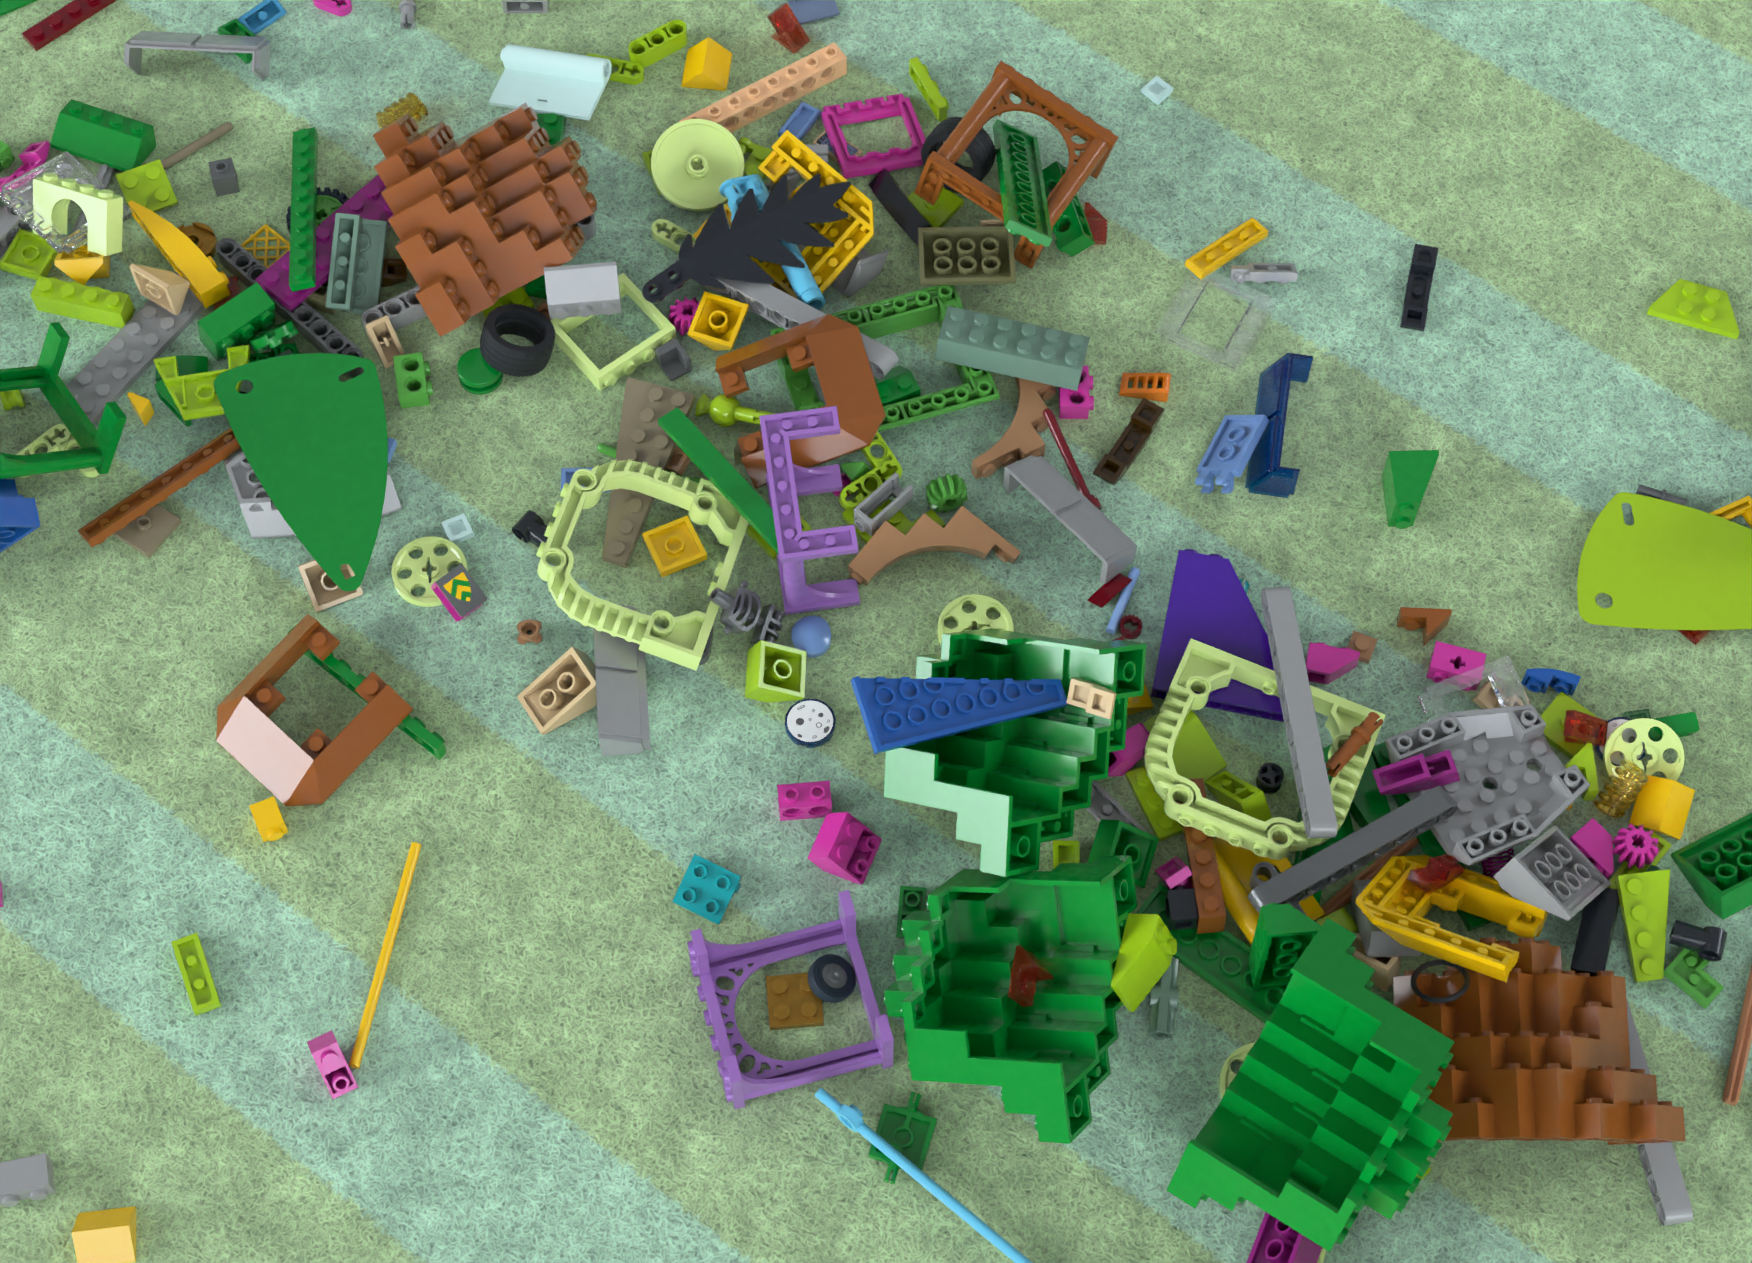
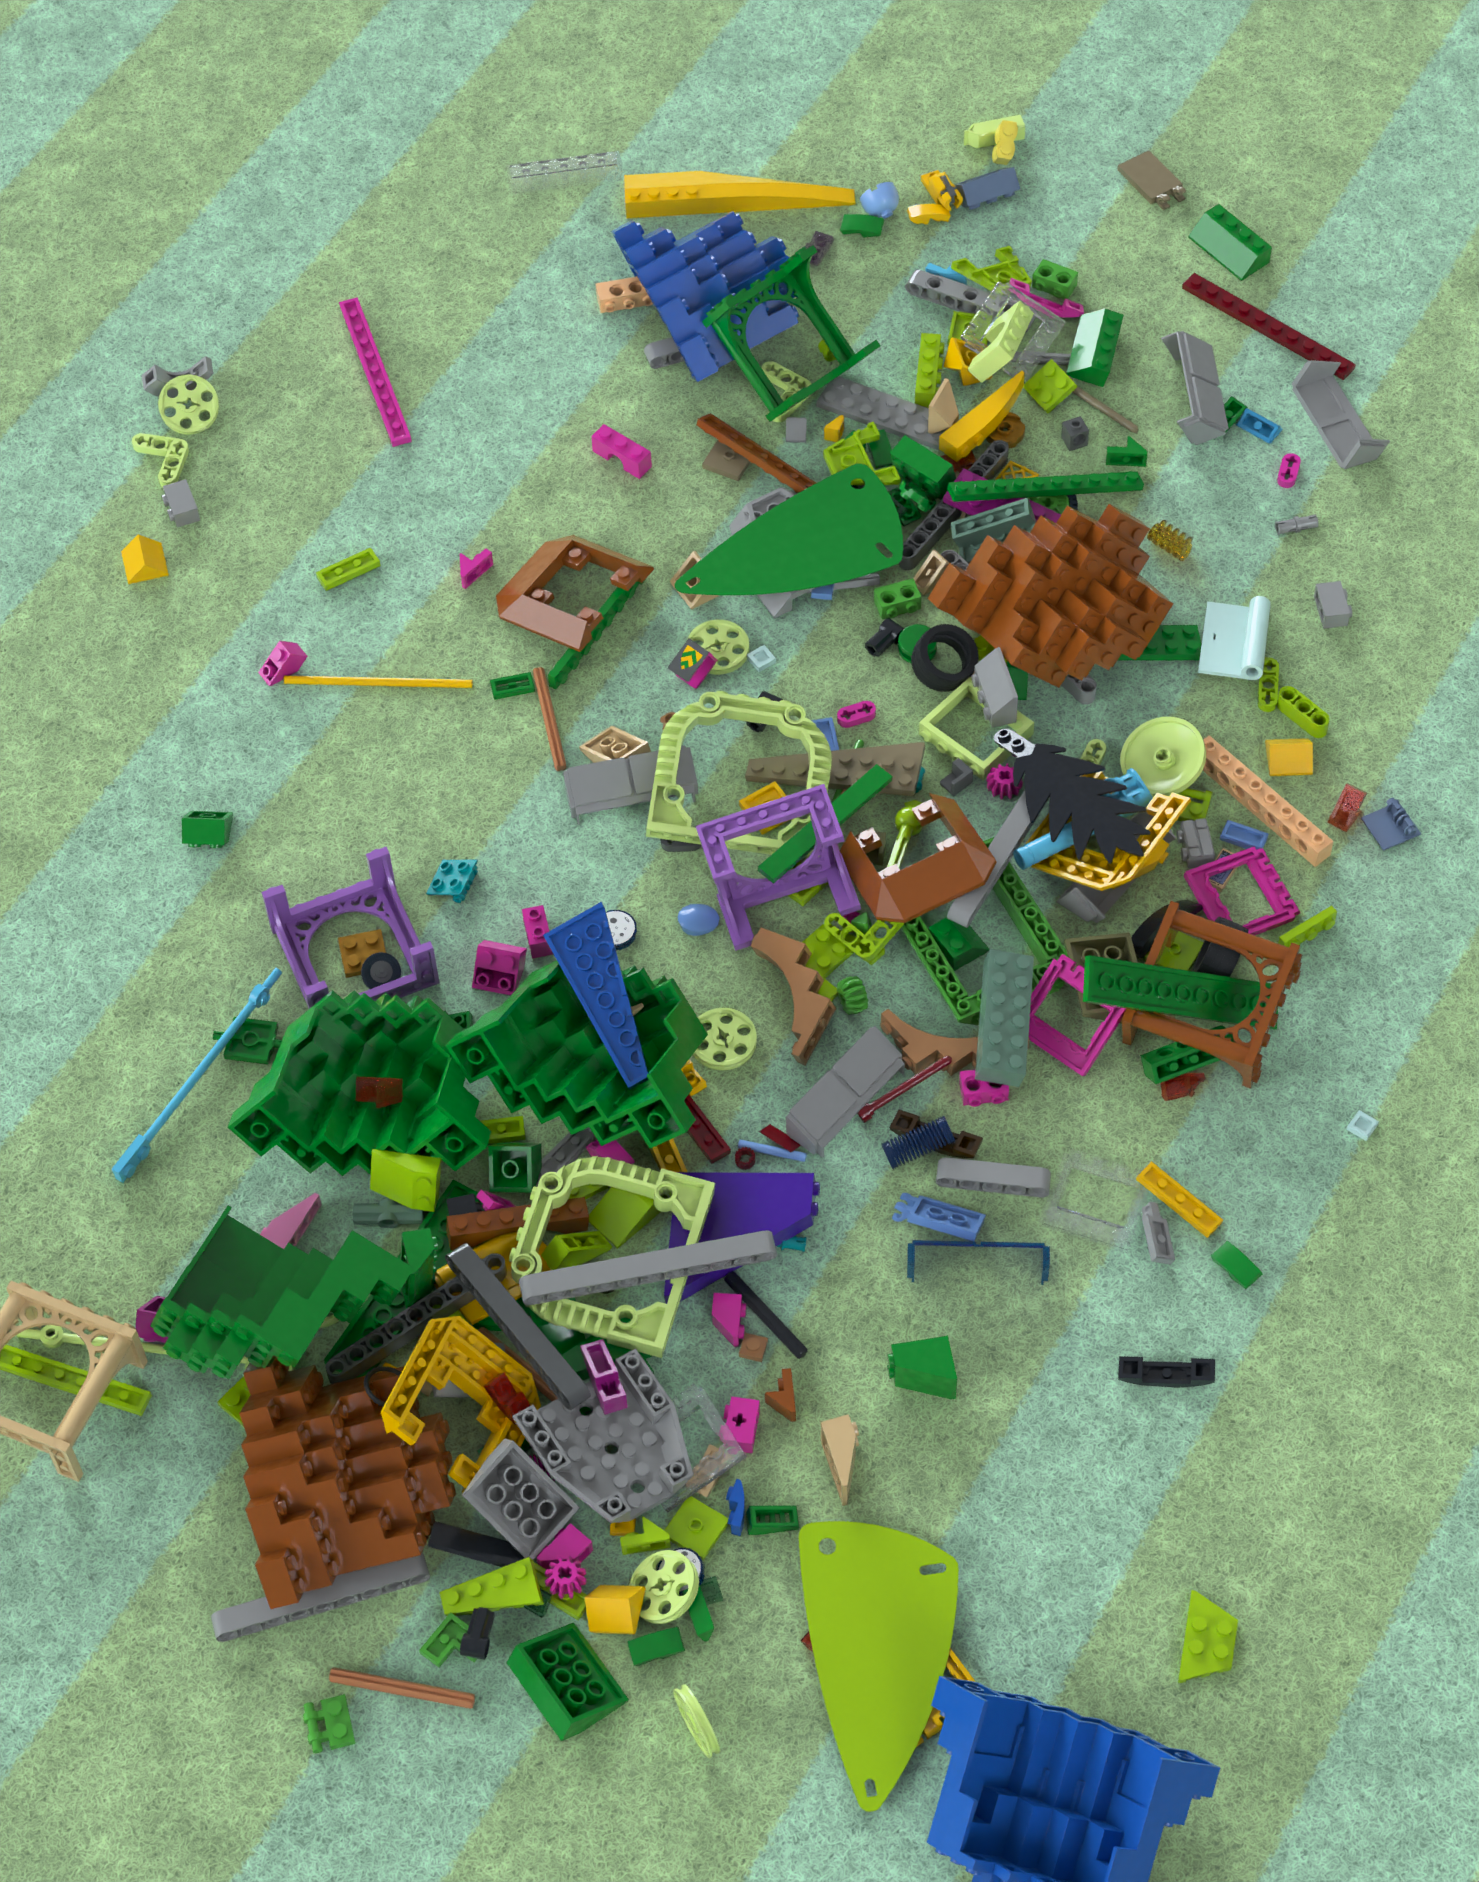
camera: 85 degrees right, 5 degrees down
yellow brick [249,796,288,842] -> none
yellow slope [687,291,749,351] -> none
dark grey torso [709,580,785,644] -> none
lime slope [745,640,807,702] -> none
light grey window [854,473,913,537] -> none
tan slope [1067,677,1116,719] -> none
orange slope [1119,373,1171,402] -> none
dark orange pin [1325,712,1383,777] -> none
clear red slope [1563,710,1608,747] -> none
clear yellow piece [1593,759,1648,818] -> none
dark grey axle [1636,485,1687,506] -> none
none -> green slope [182,810,233,848]
none -> bright pink slope [260,1193,322,1249]
none -> dark pink slope [460,548,493,589]
none -> green tile [490,672,535,700]
none -> nougat axle [533,667,566,771]
none -> dark pink arch [591,424,652,479]
none -> green slope [627,1627,685,1666]
none -> black axle [724,1271,808,1359]
none -> green slope [746,1505,800,1535]
none -> light grey slope [786,417,807,443]
none -> tan slope [821,1414,859,1506]
none -> dark pink beam [837,701,876,728]
none -> black piece [865,618,904,657]
none -> dark blue piece [881,1116,955,1170]
none -> light grey beam [936,1158,1051,1198]
none -> dark pink hinge [1028,954,1126,1077]
none -> green slope [1106,436,1148,467]
none -> green slope [1210,1240,1263,1289]

